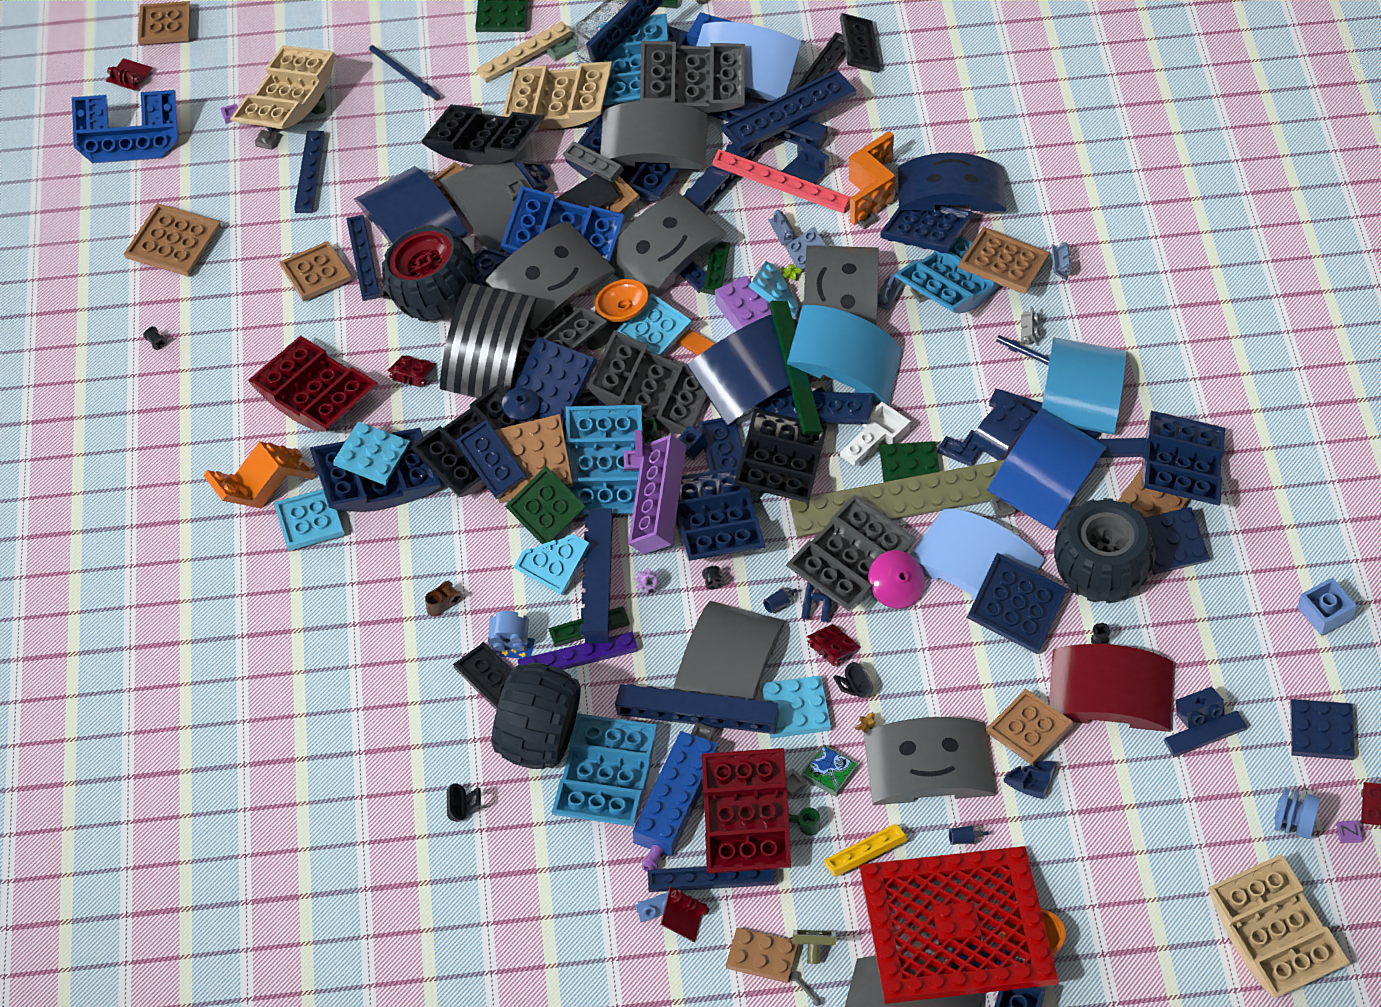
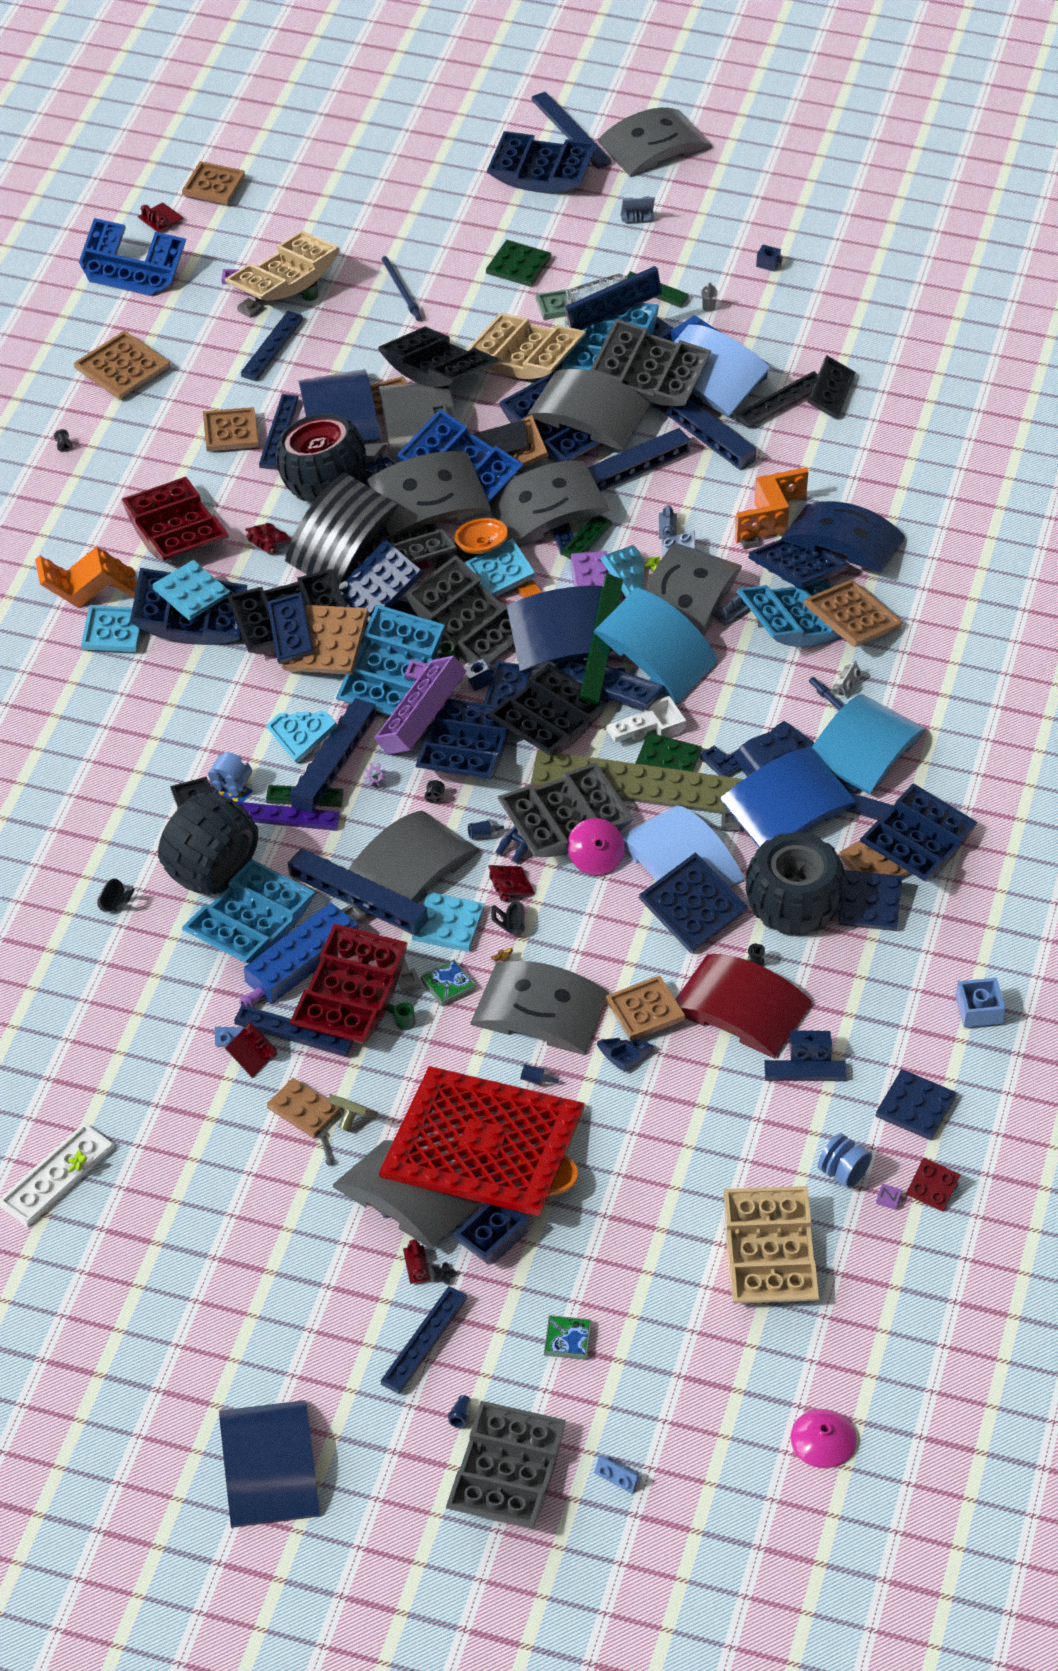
camera: 20 degrees right, 5 degrees down
reddish brown piece [425,580,463,616] -> none
tan plate [477,21,572,83] -> none
dark blue dish [502,387,540,420] -> none
dark green plate [505,466,586,544] -> none
dark blue plate [516,160,551,192] -> none
dark grey plate [563,141,624,183] -> none
medium lavender tile [634,430,643,457] -> none
coral tile [712,149,850,214] -> none
dark blue plate [721,69,857,152] -> none
dark blue bracket [781,140,829,184] -> none
yellow plate [824,823,907,877] -> none
sand blue hinge [1051,242,1072,280] -> none

